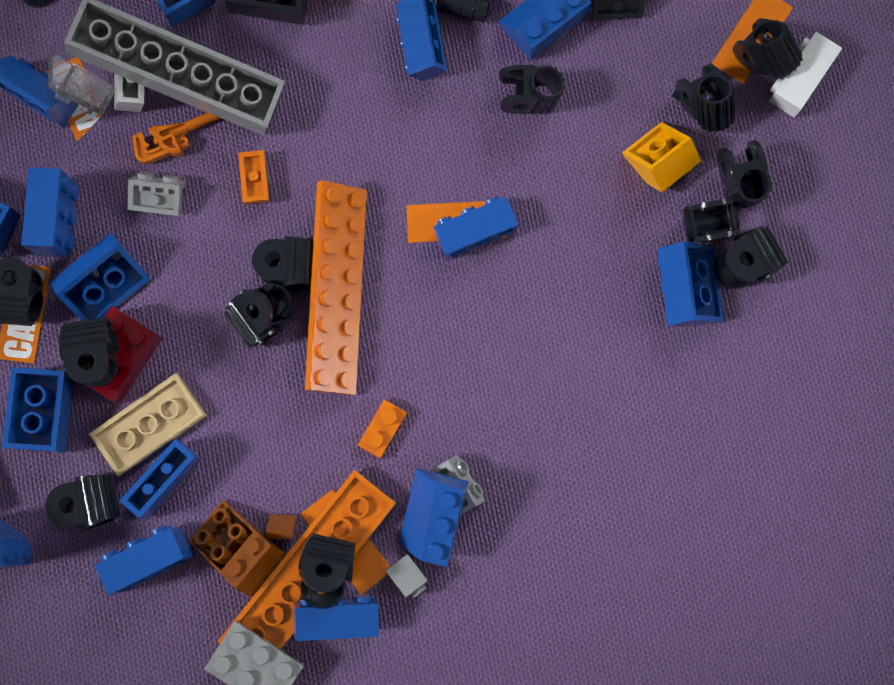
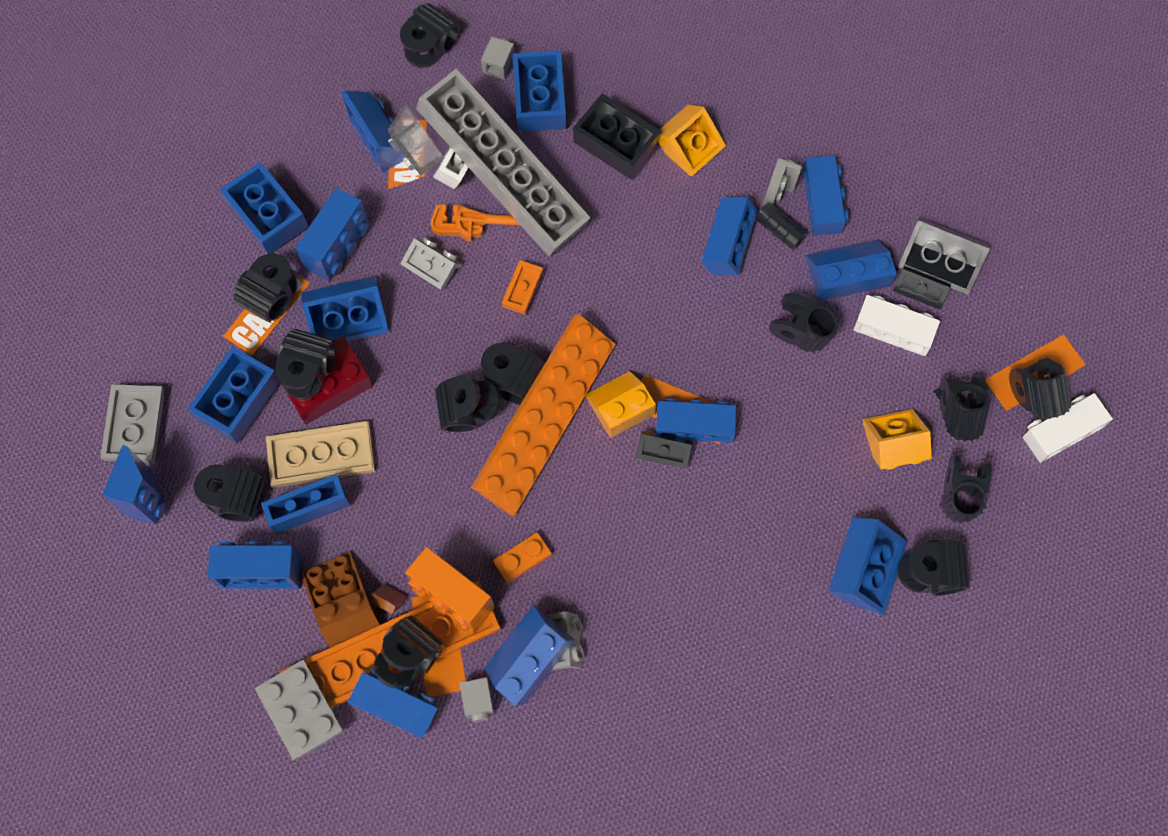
camera: 25 degrees right, 10 degrees down
black piece [683,198,739,243] -> none
none -> orange brick [405,547,495,633]
none -> light orange slope [585,371,656,439]
none -> black plate [636,431,693,469]
none -> white brick [853,295,940,356]

